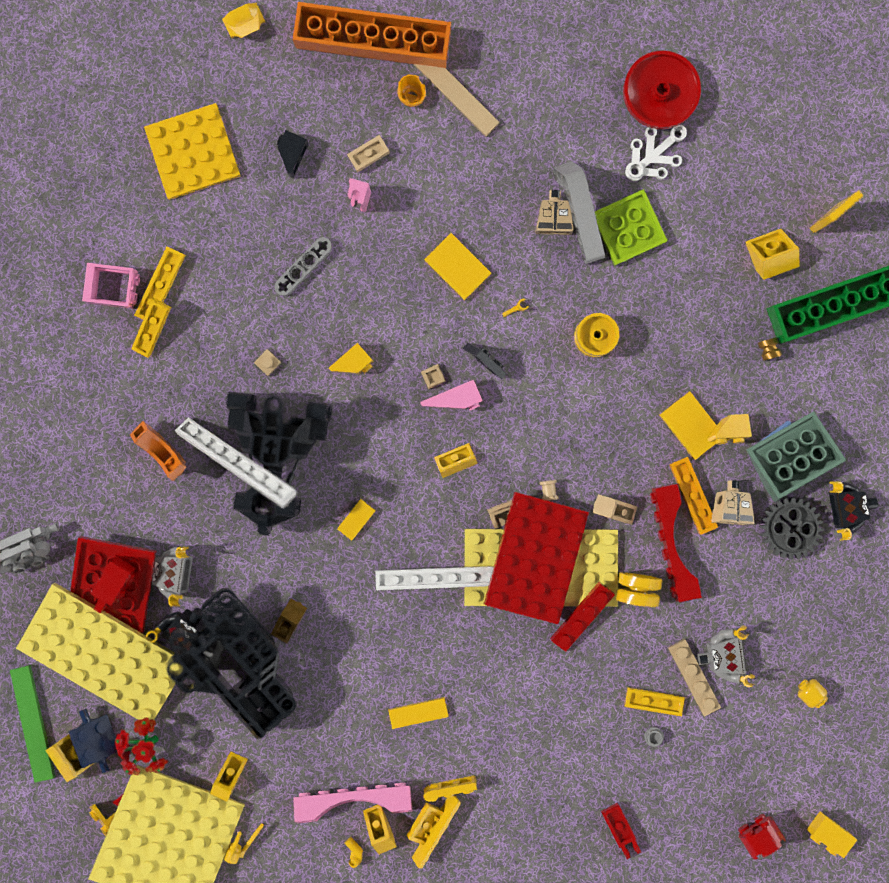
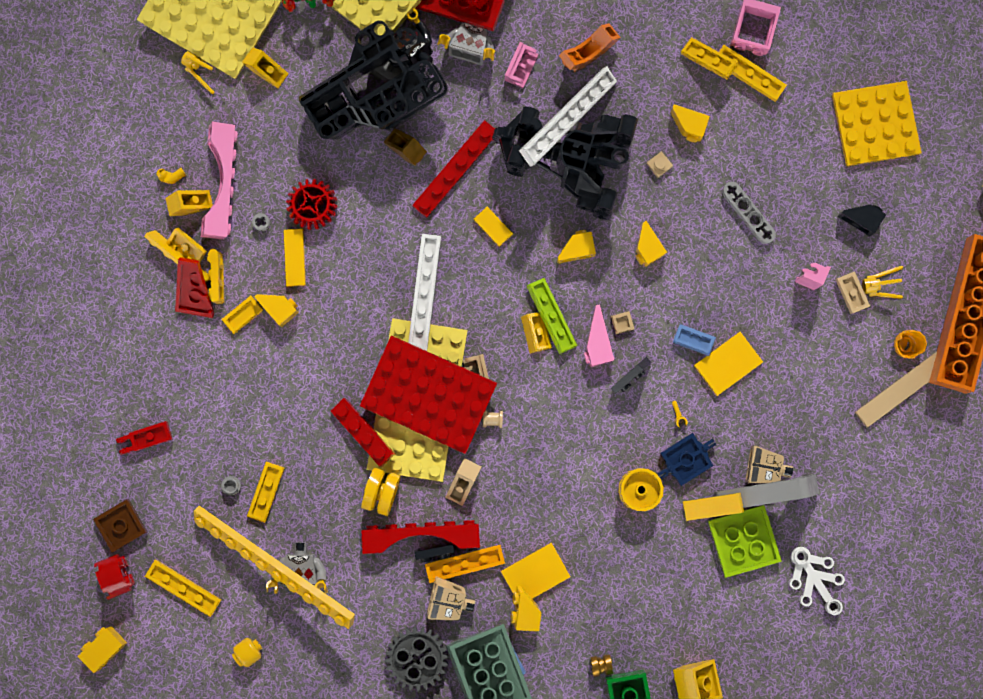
camera: 95 degrees right, 5 degrees down
red dish [623,51,701,129] -> none
tan plate [667,639,721,717] -> none
none -> reddish brown plate [93,499,148,553]
none -> yellow tile [144,560,222,617]
none -> red wing [175,257,214,318]
none -> yellow plate [194,506,355,629]
none -> yellow tile [221,295,263,334]
none -> light grey bush [252,213,270,231]
none -> yellow slope [254,294,299,327]
none -> red gear [286,179,338,230]
none -> red plate [412,120,495,218]
none -> black plate [414,544,455,563]
none -> bright pink hinge [505,42,538,88]
none -> lime tile [526,278,577,355]
none -> yellow slope [557,230,596,264]
none -> dark blue plate [657,433,717,486]
none -> yellow slope [670,104,710,142]
none -> medium blue plate [673,324,716,356]
none -> yellow tile [683,493,744,521]
none -> yellow plant [862,266,903,299]

